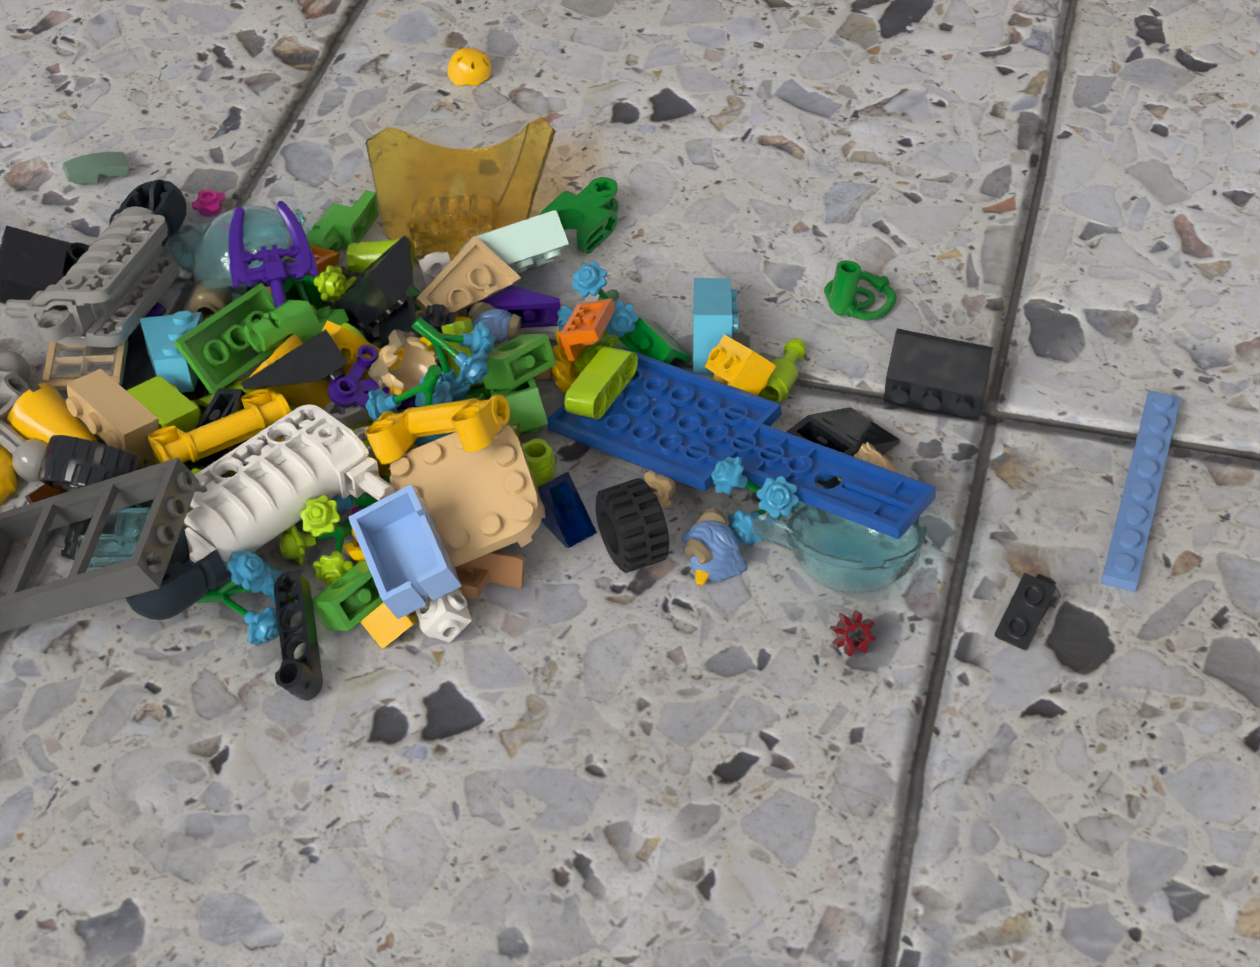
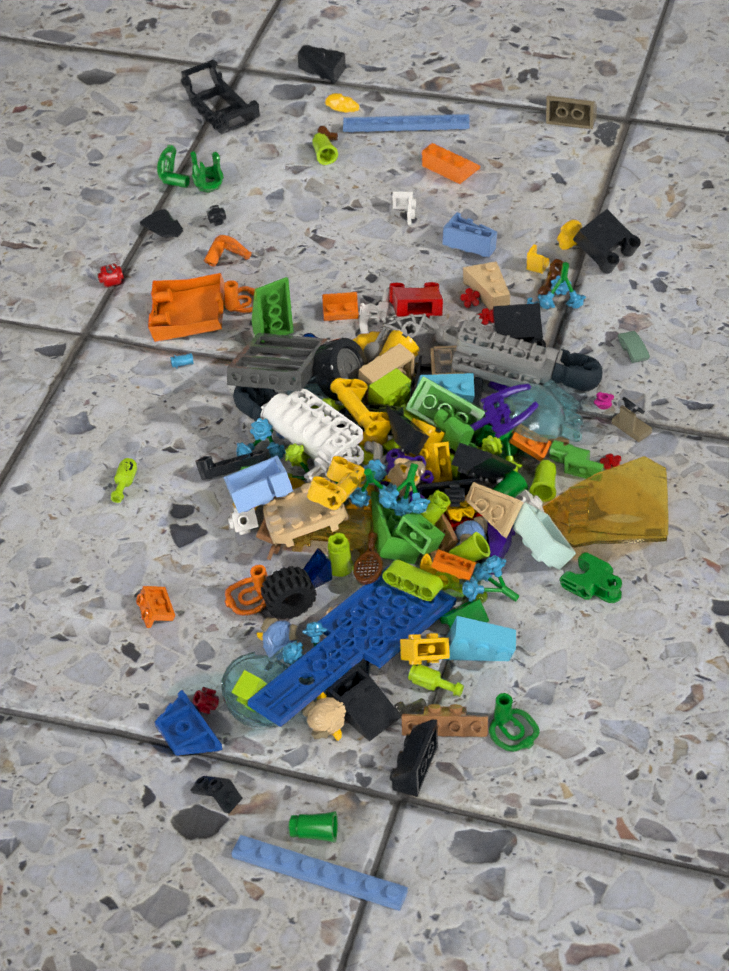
camera: 95 degrees right, 0 degrees up
none -> lime piece [111,458,137,503]
none -> orange bracket [136,586,176,628]
none -> blue wing [155,690,223,756]
none -> orange piece [224,565,268,616]
none -> lime brick [232,670,267,713]
none -> green plant [289,811,338,843]
none -> reddish brown piece [353,533,383,585]
none -> clear smoke arm [394,698,426,717]
none -> medium nougat bracket [402,704,488,737]
none -> lime plant [448,532,490,562]
none -> red plant [599,453,621,470]
none -> dark tan piece [612,396,652,442]

